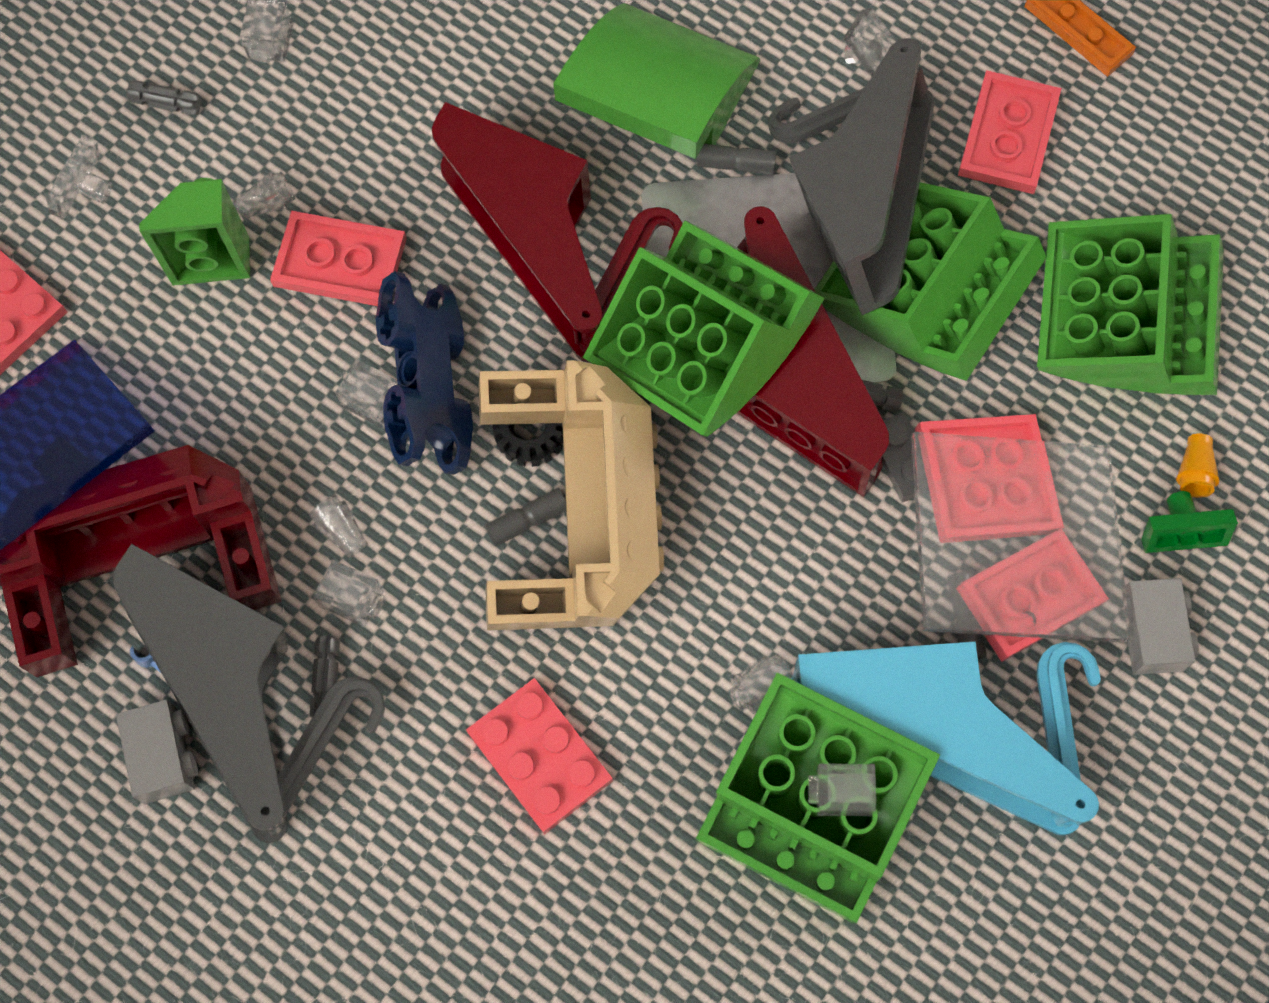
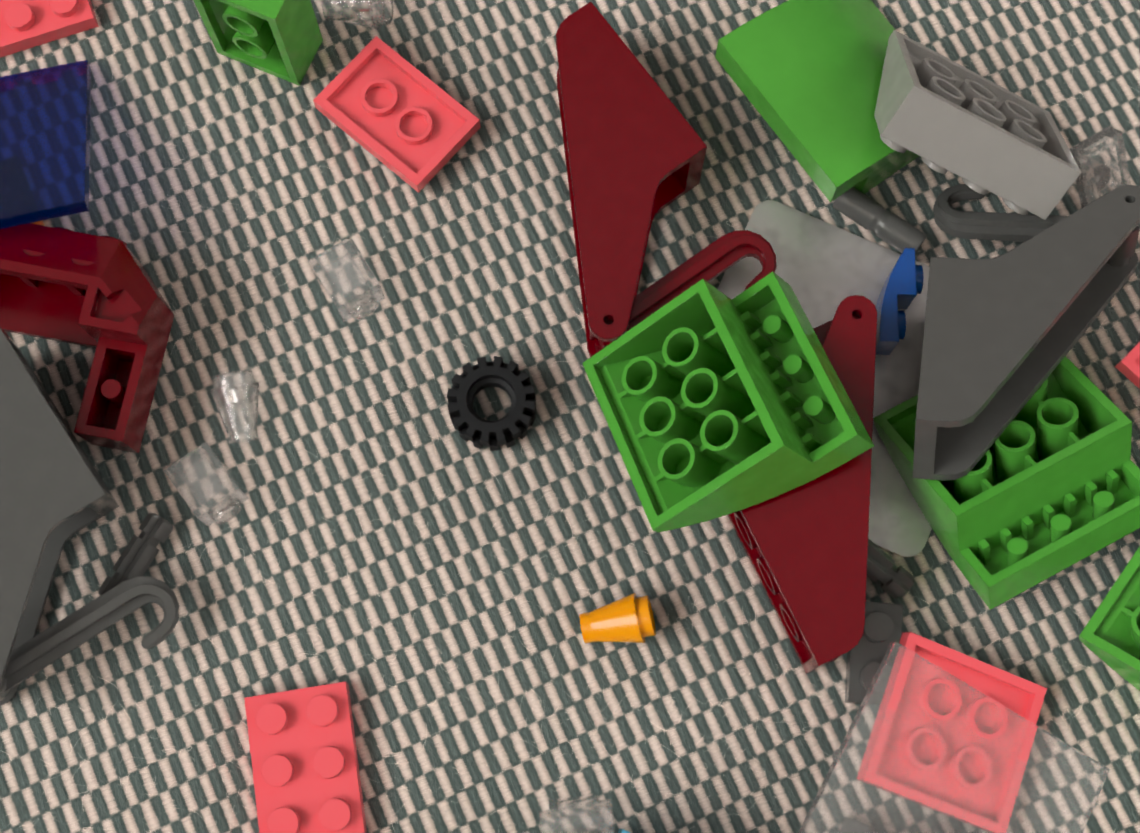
camera: 25 degrees right, 5 degrees up
dark blue piece [375,271,473,475] -> none
tan wedge [478,360,664,631] -> none
dark grey piece [485,488,566,547] -> none
none -> light orange cone [579,593,656,644]
none -> light grey slope [874,30,1081,220]
none -> blue slope [876,248,924,355]

